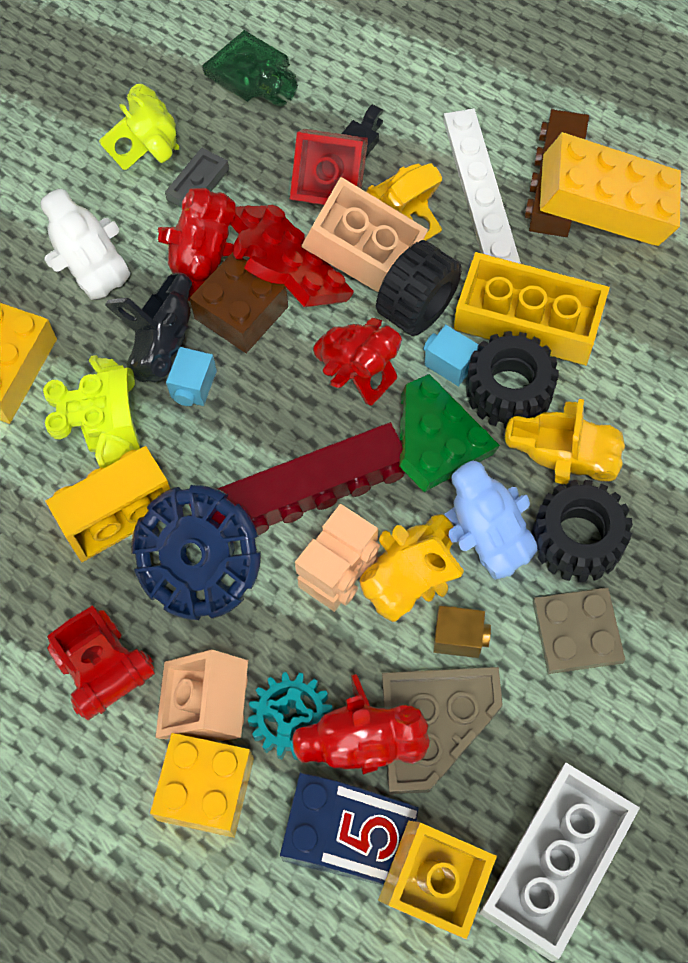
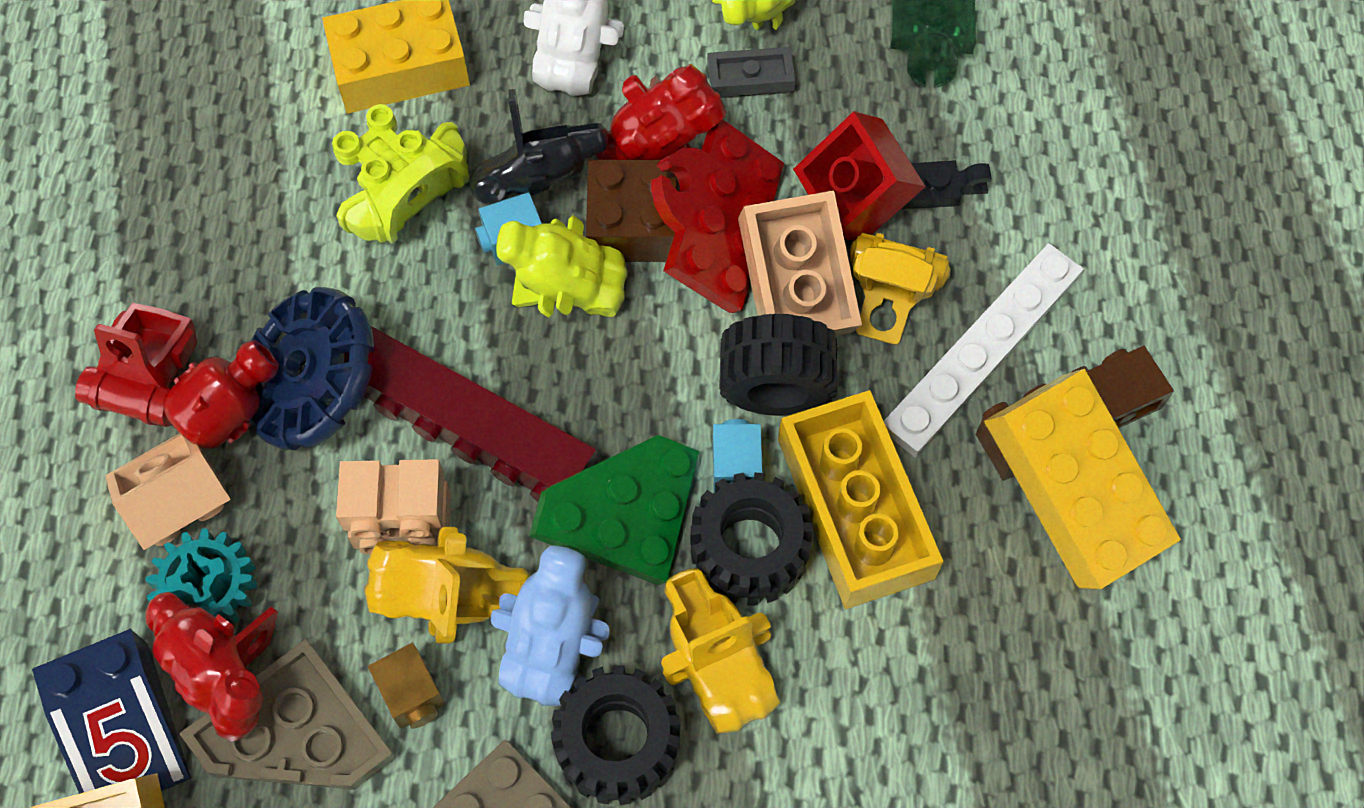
camera: 50 degrees right, 0 degrees up
yellow brick [45,446,170,563] -> none
yellow brick [150,733,254,838] -> none
red piece [313,318,402,406] -> none
none -> red piece [163,340,279,449]
none -> neon yellow piece [496,215,628,318]

